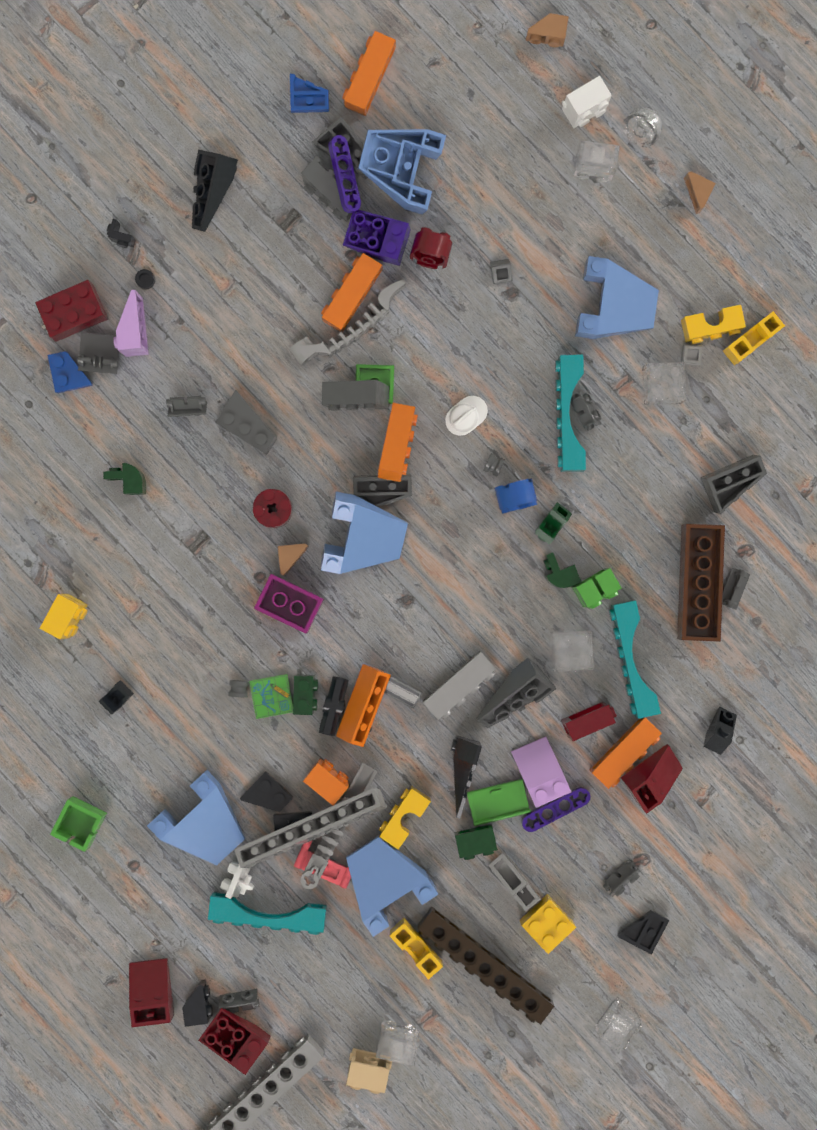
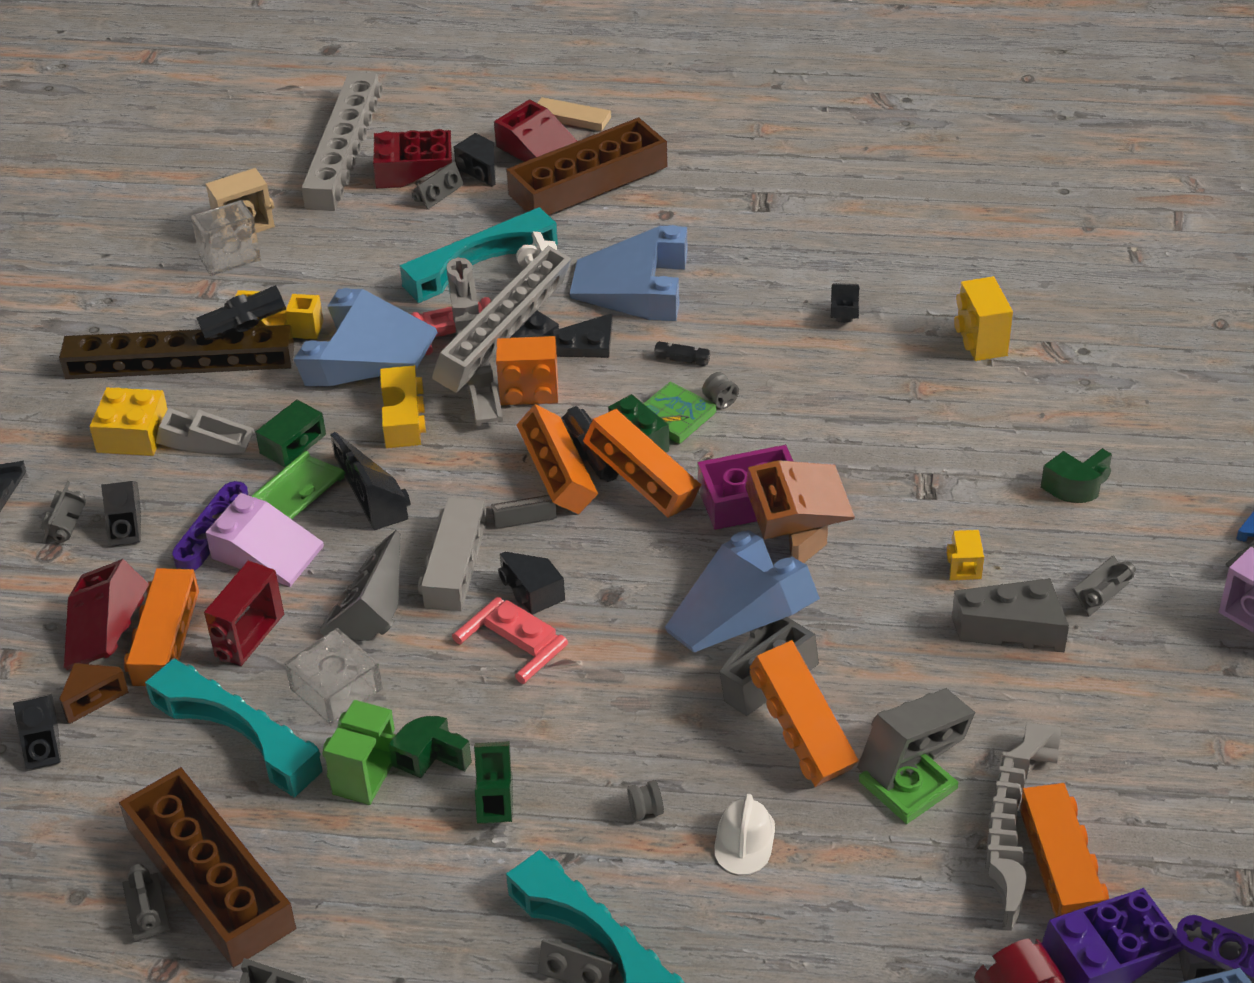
camera: 145 degrees right, 45 degrees down
bright green piece [50,796,107,852] -> none
dark red brick [253,489,293,529] -> none
blue brick [494,478,537,514] -> none
none -> reddish brown slope [59,663,129,724]
none -> black slope [101,481,141,546]
none -> black piece [196,285,286,342]
none -> coral plate [452,597,568,684]
none -> black slope [498,551,565,615]
none -> reddish brown brick [506,117,668,215]
none -> tan tile [538,97,611,131]
none -> orange brick [583,409,702,518]
none -> black axle [654,341,710,366]
none -> dark orange slope [745,460,855,540]
none -> yellow brick [947,530,984,580]

